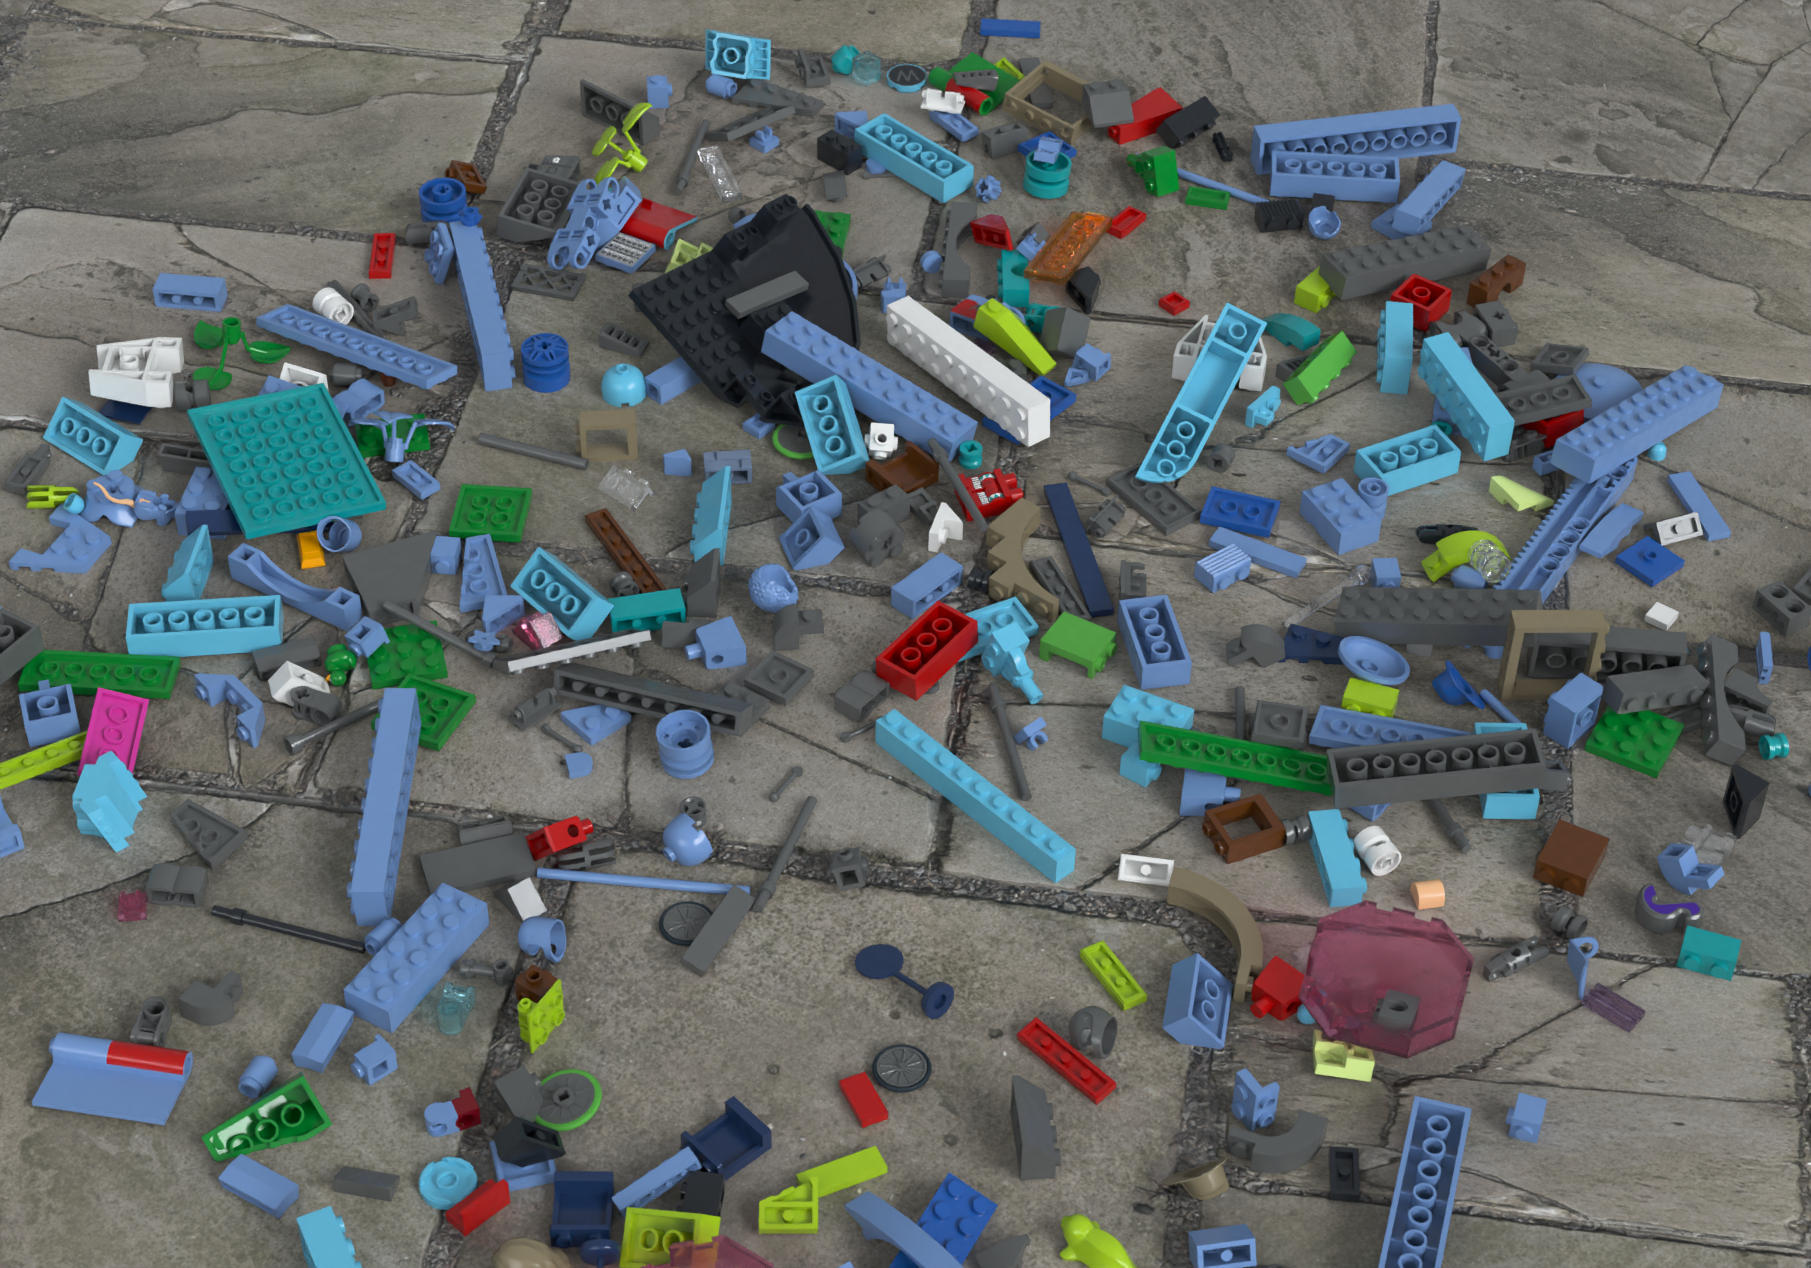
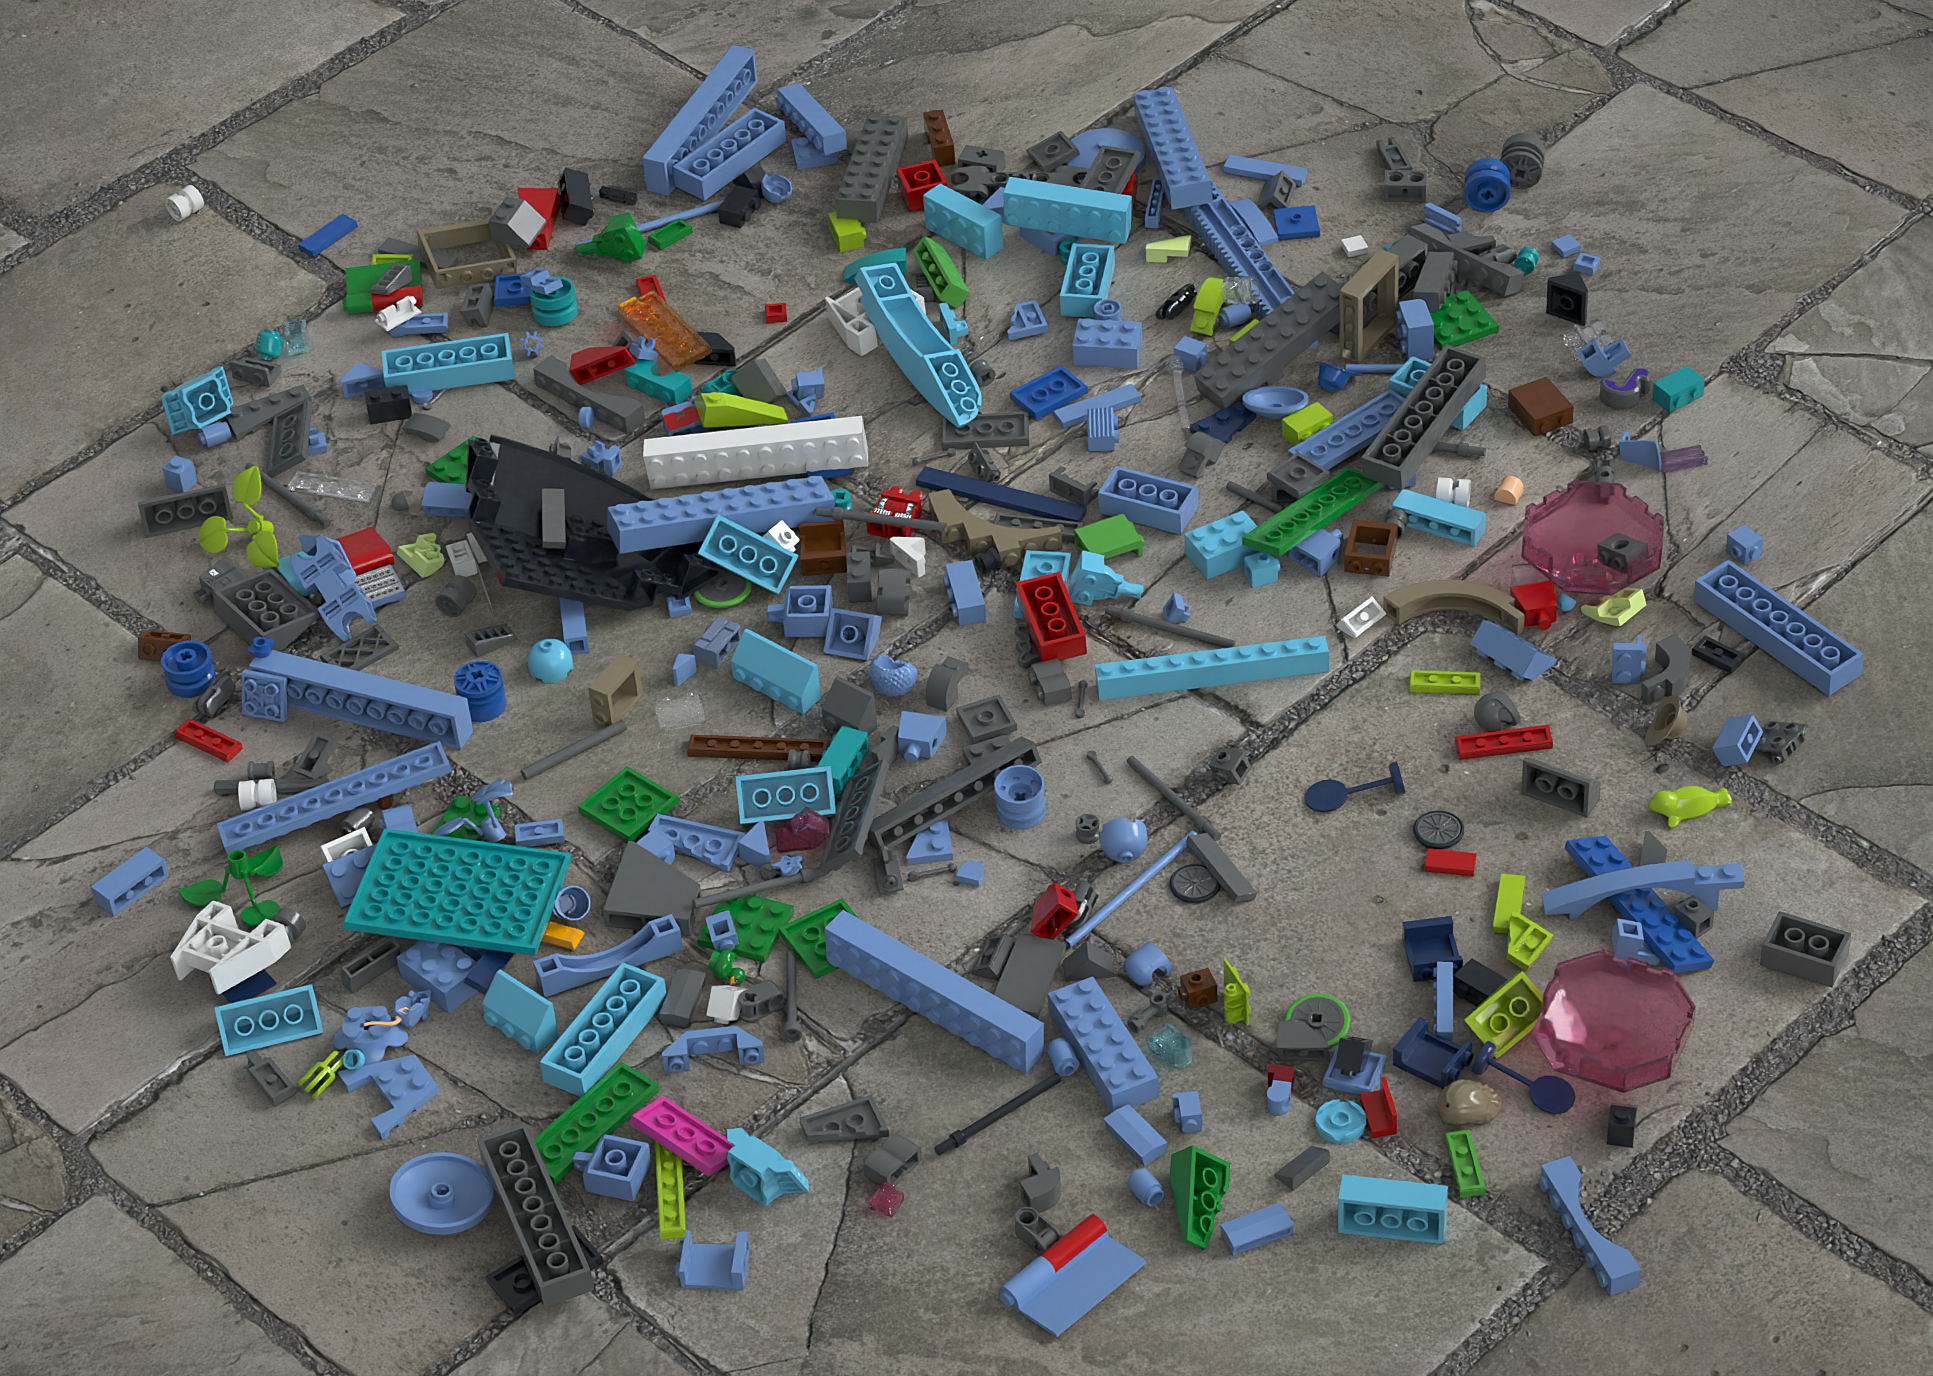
camera: 50 degrees left, 0 degrees up
tile [887,64,927,93] -> none

